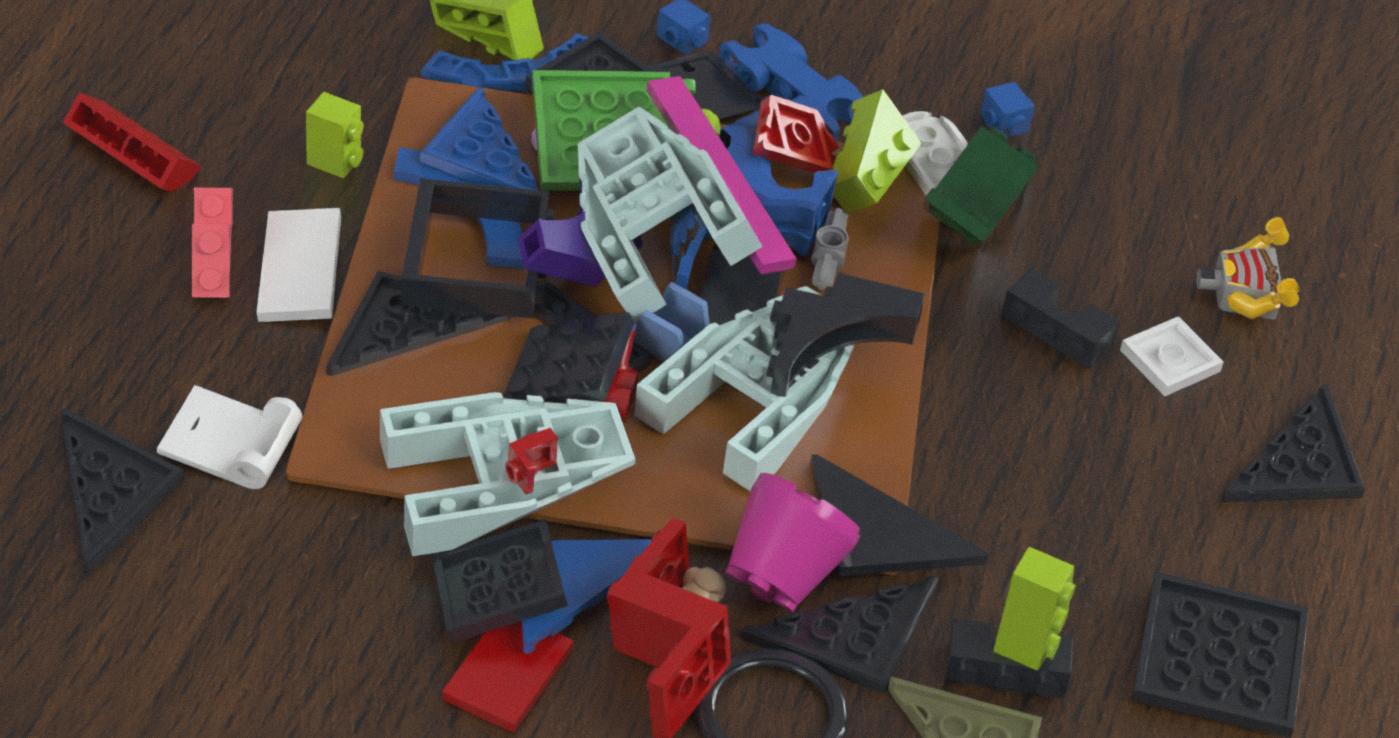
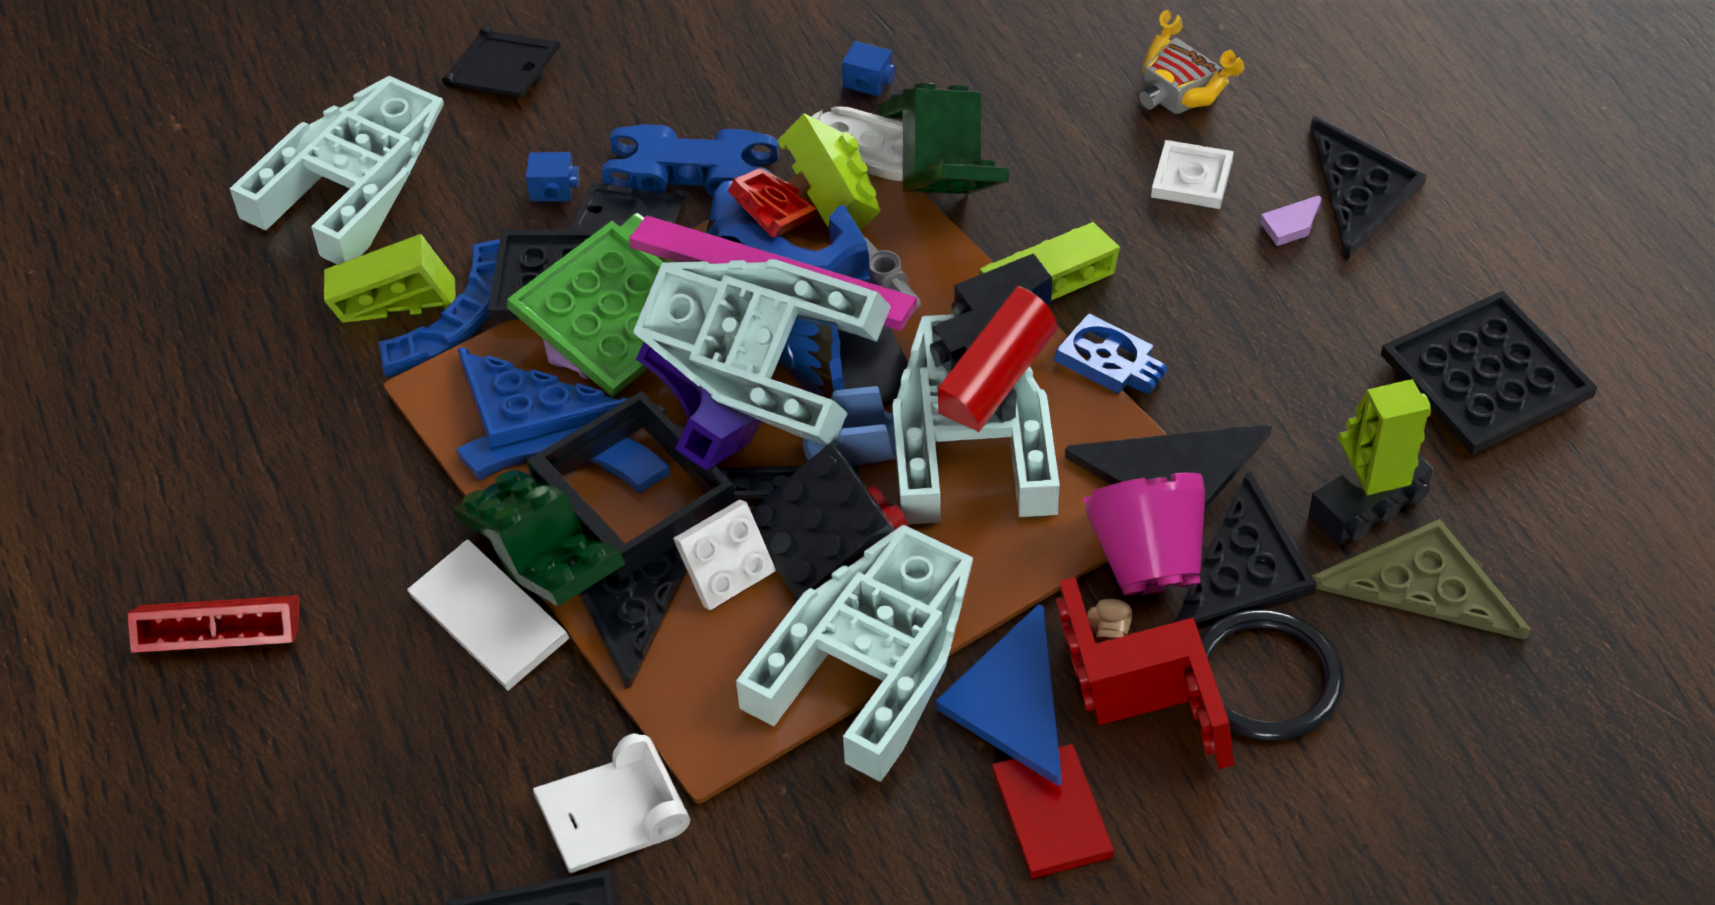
camera: 35 degrees left, 5 degrees up
coral arch [192,187,233,298] -> none
lime brick [306,92,364,179] -> none
black plate [432,520,568,643] -> none
red bracket [505,428,558,495] -> none
black arch [1001,268,1120,369] -> none
none -> dark green bracket [453,469,625,606]
none -> white plate [673,500,776,610]
none -> red brick [938,286,1057,432]
none -> lime brick [979,222,1120,301]
none -> piece [1053,313,1167,394]
none -> lavender tile [1260,195,1322,246]

